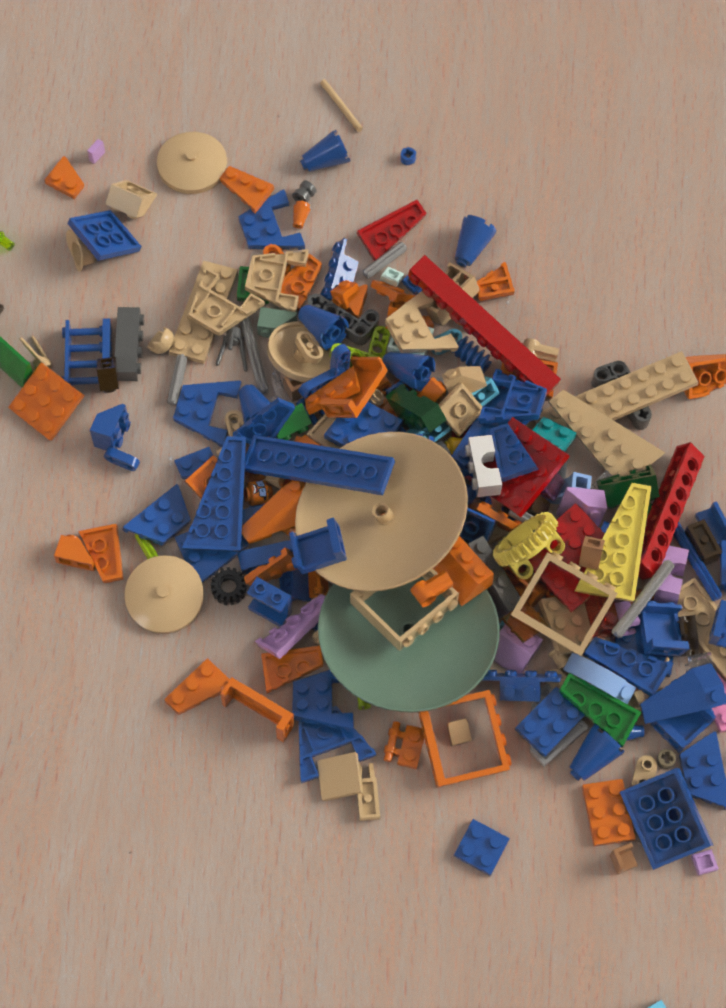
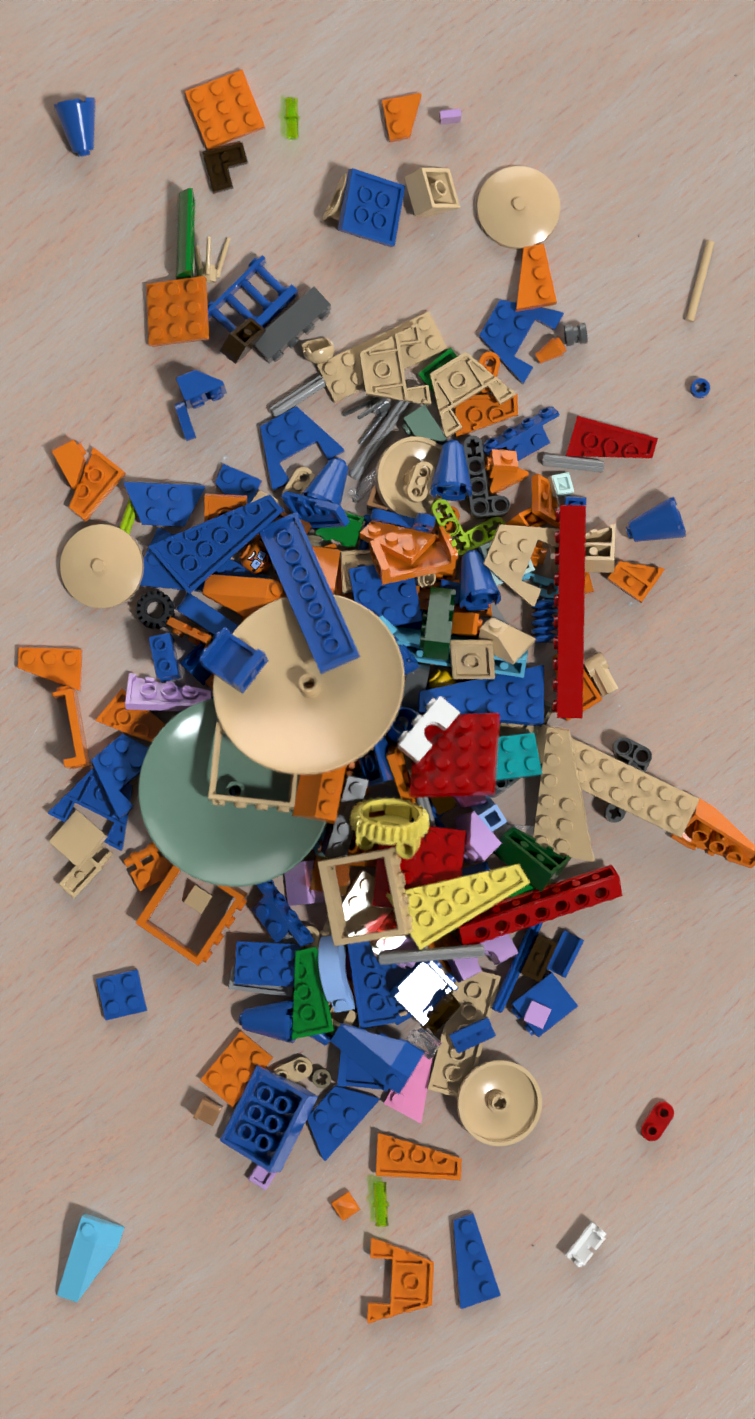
camera: 50 degrees right, 20 degrees up
blue cone [300,129,351,172] -> none
orange piece [410,570,453,607] -> none
blue wing [479,369,547,424] -> none
blue wing [489,423,539,482] -> none
medium nougat panel [579,536,605,570] -> none

